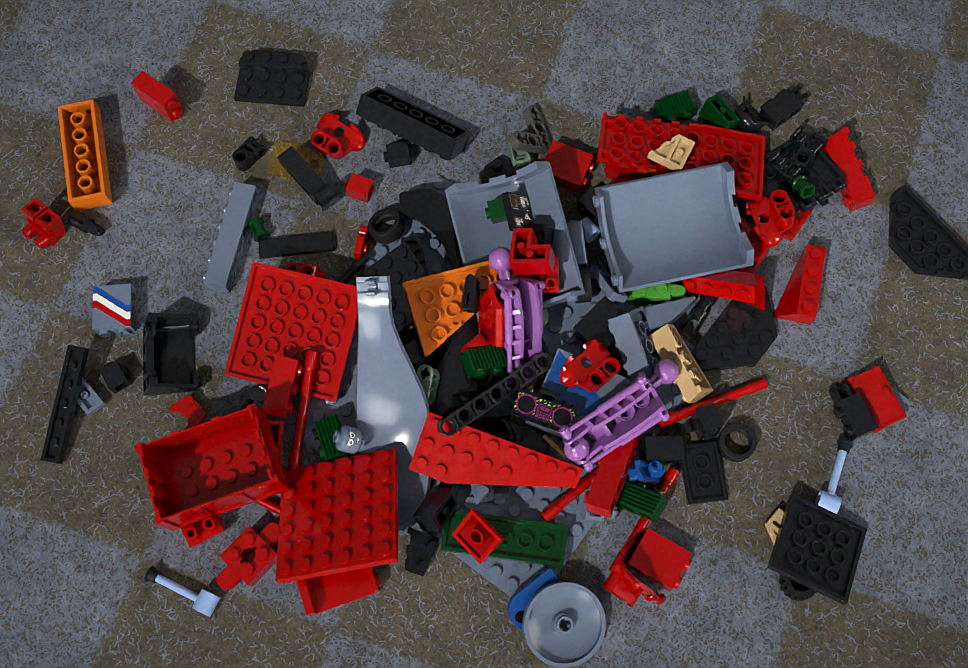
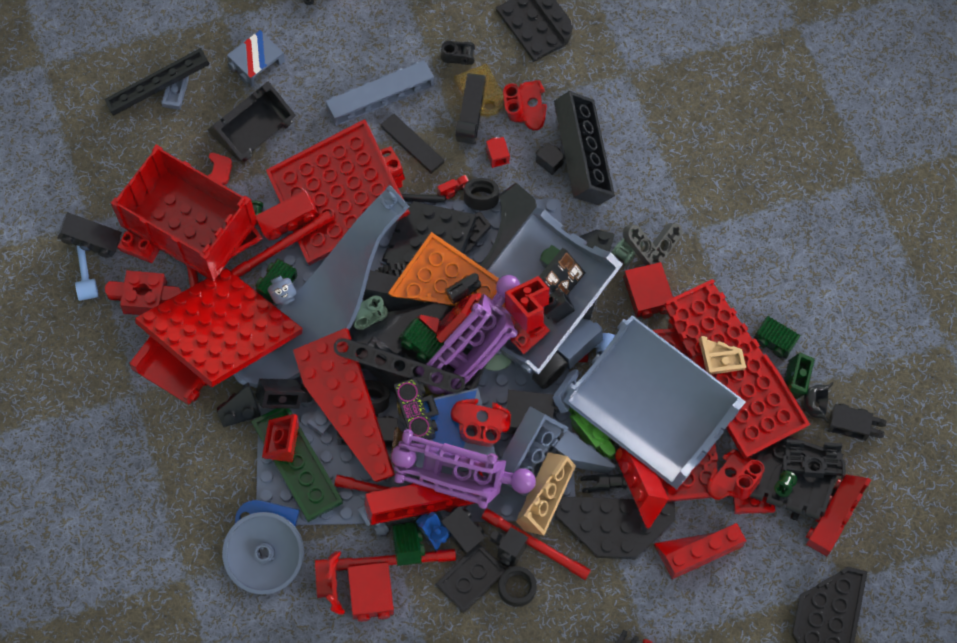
camera: 45 degrees right, 5 degrees down
black brick [99,361,132,394] -> none
dark green bush [247,217,269,242] -> none
none -> black brick [57,212,122,258]

